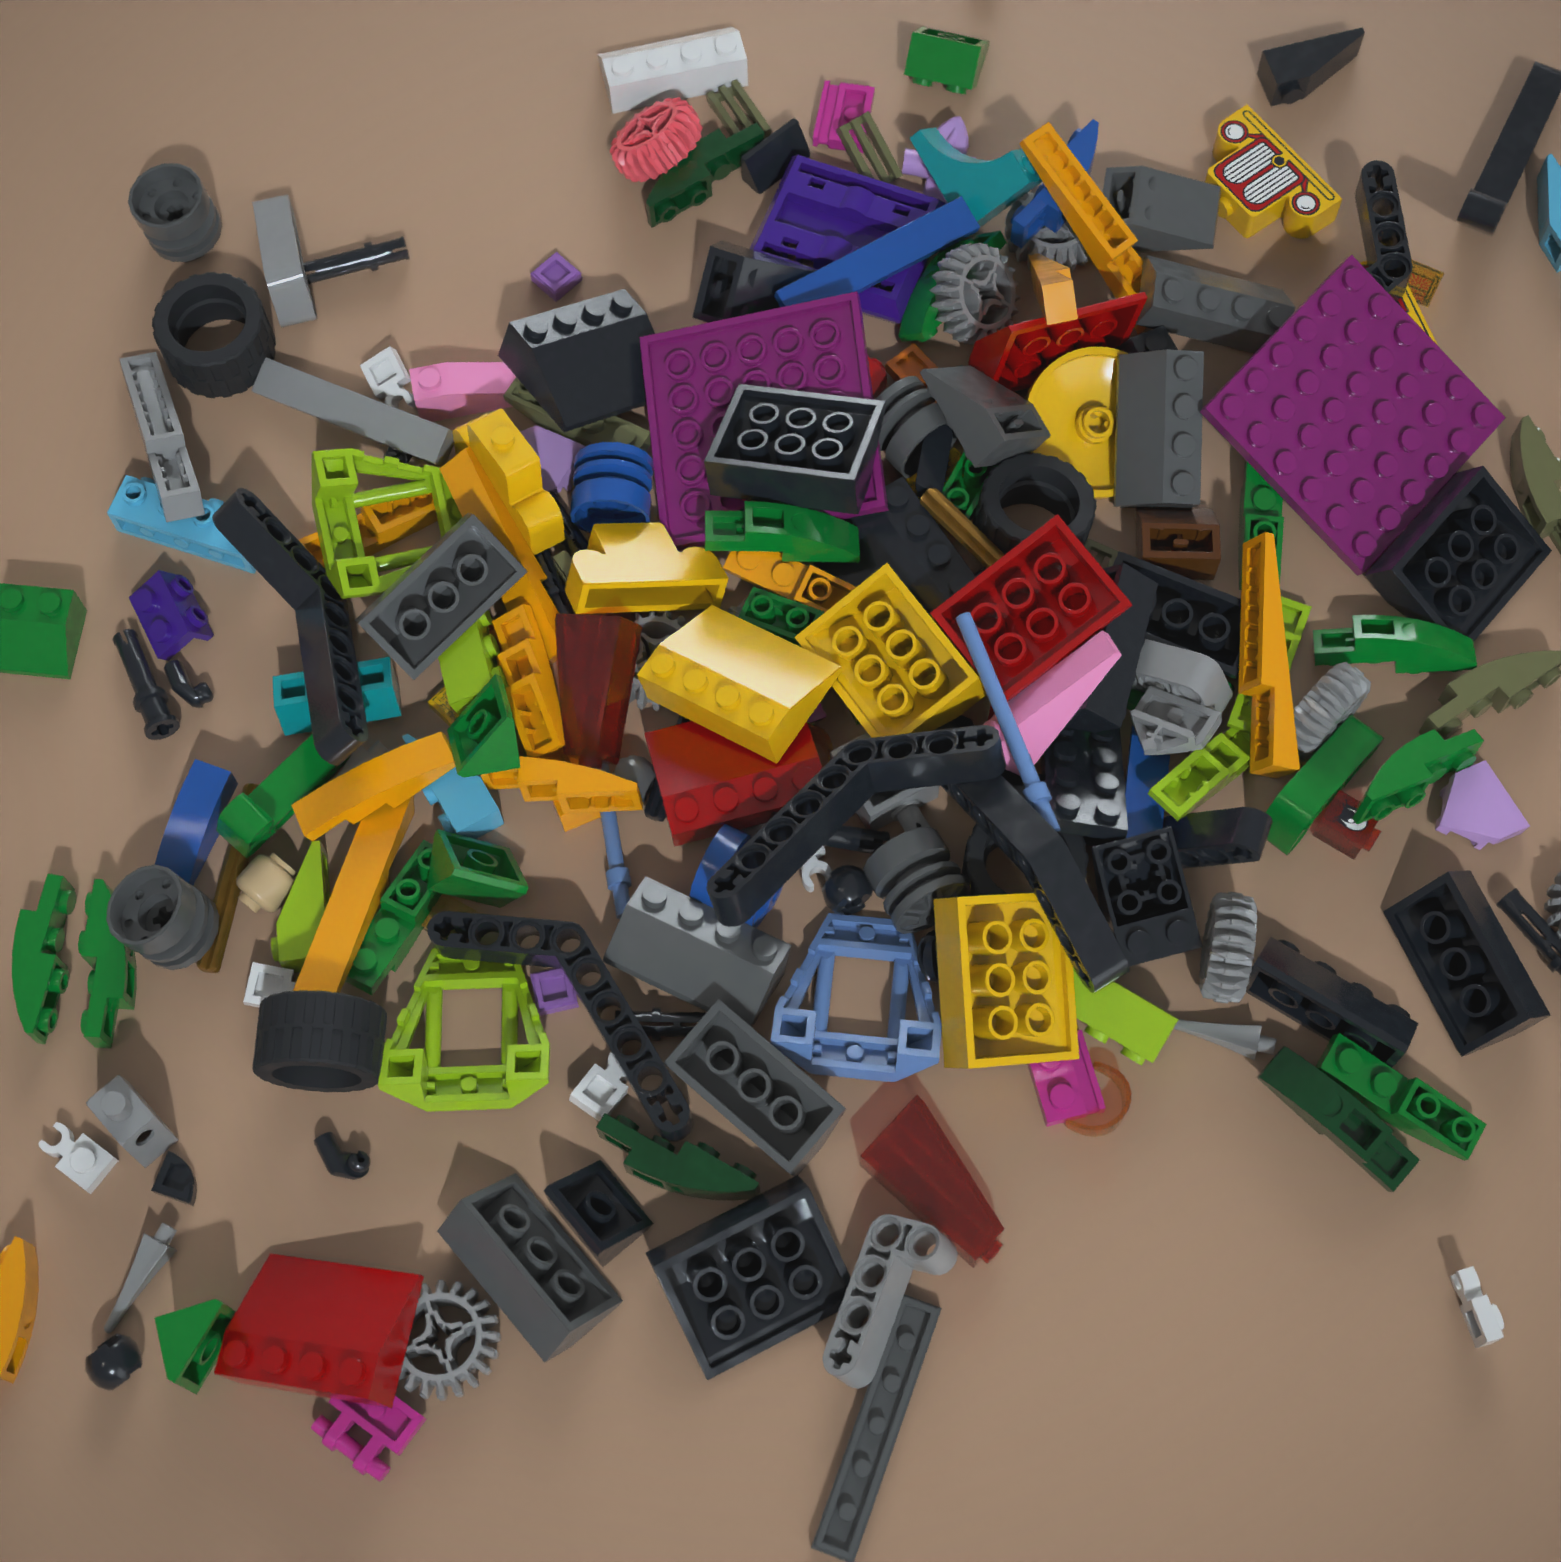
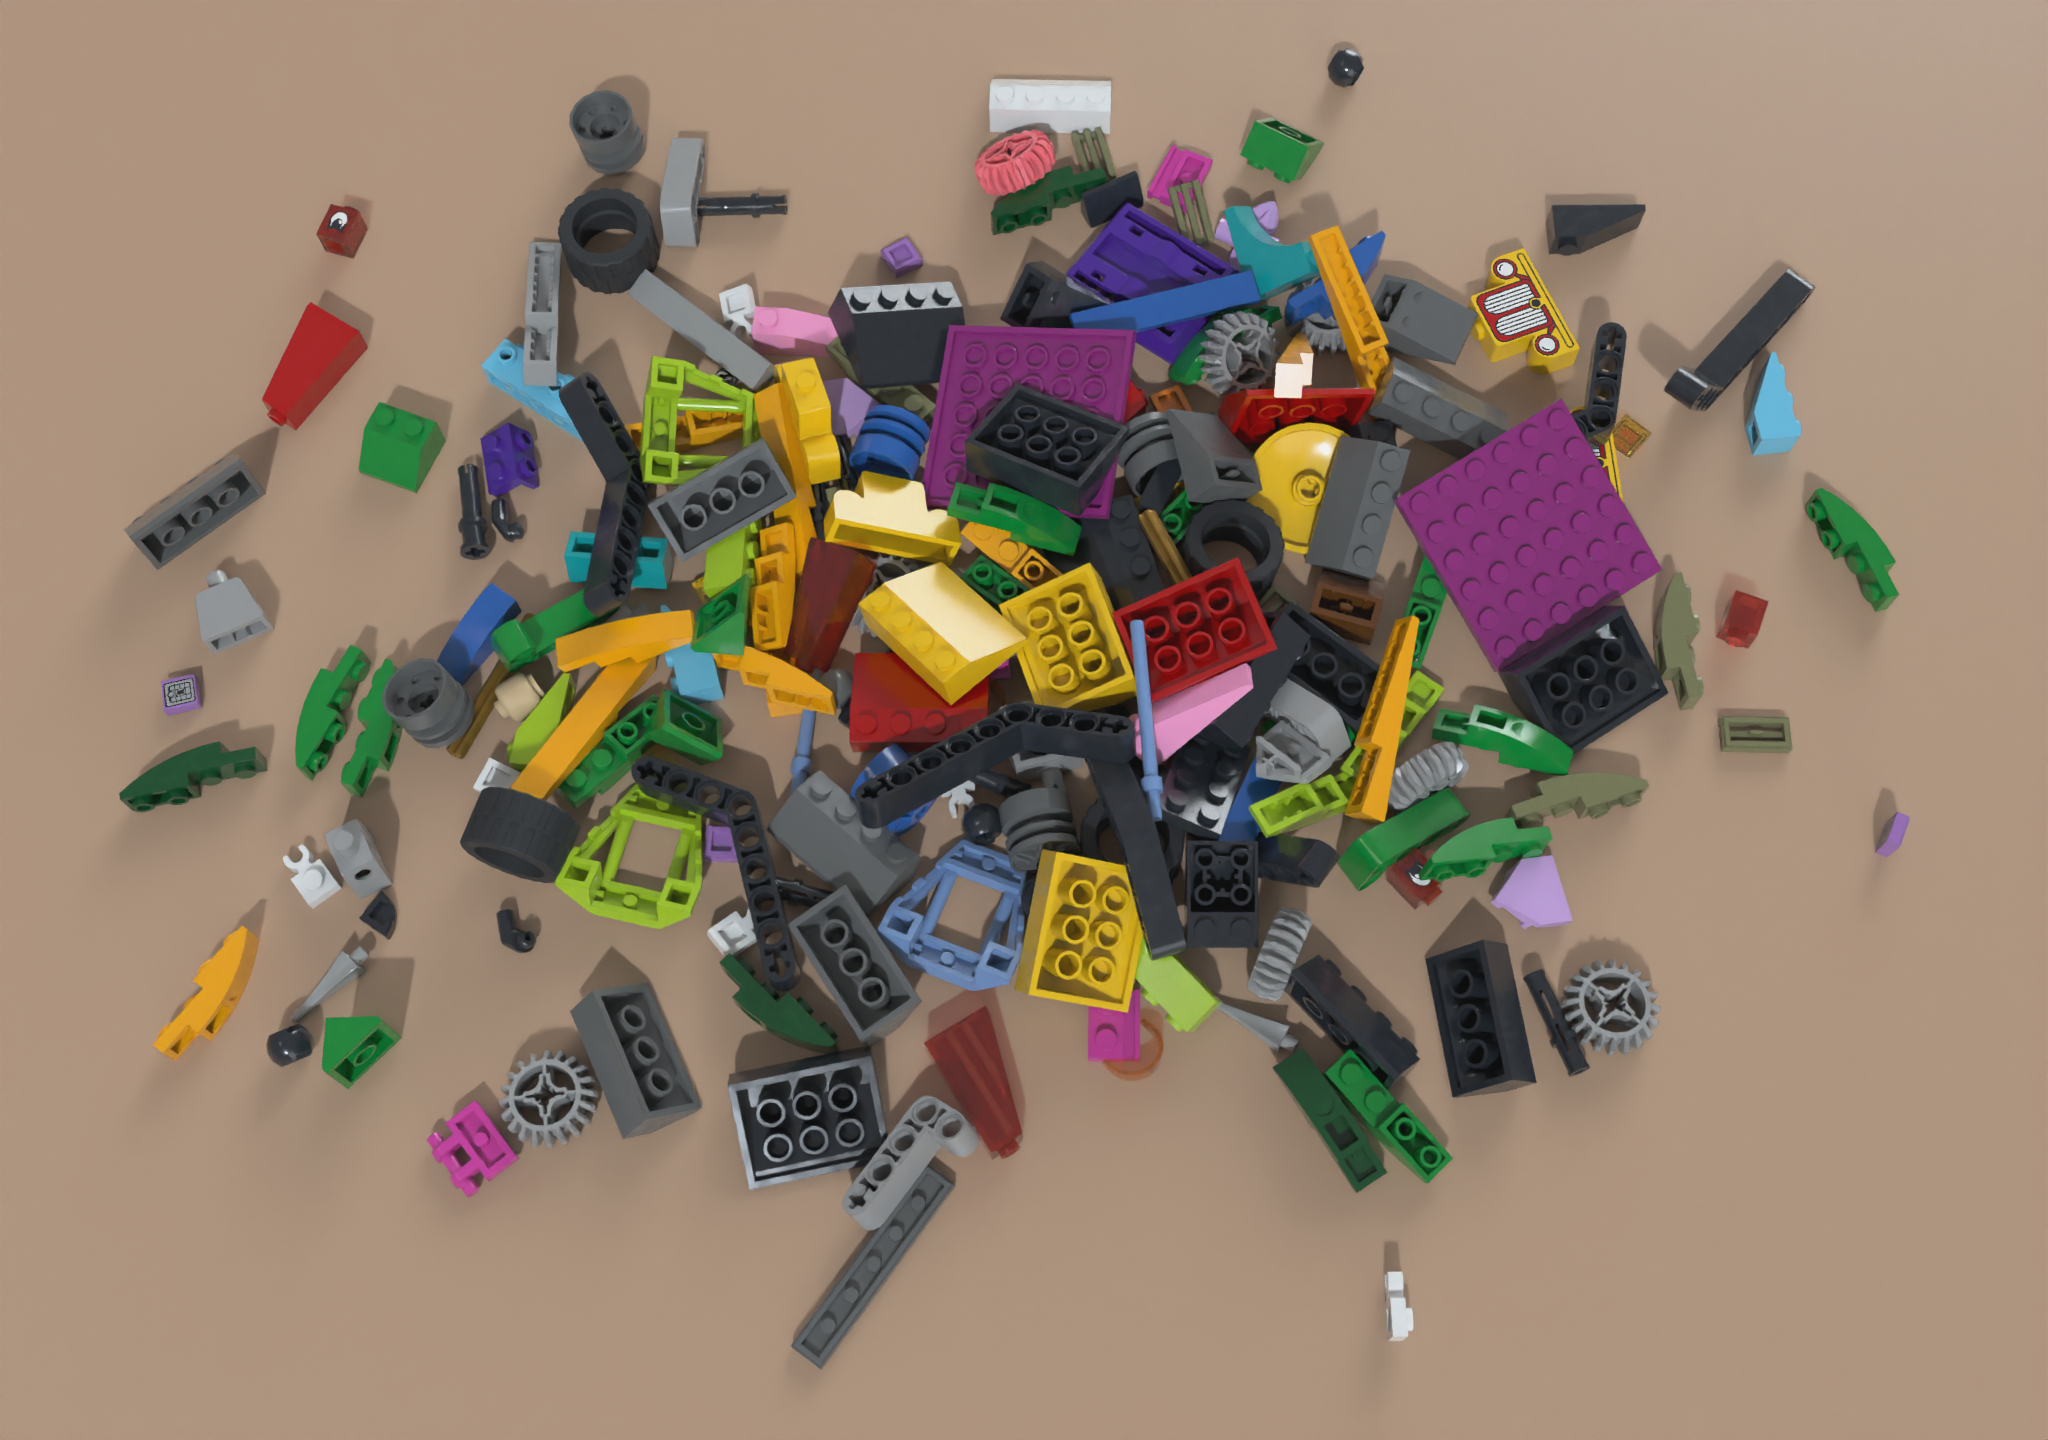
camera: 15 degrees right, 0 degrees up
red slope [214,1253,424,1408] -> none
black slope [544,1160,653,1267] -> none

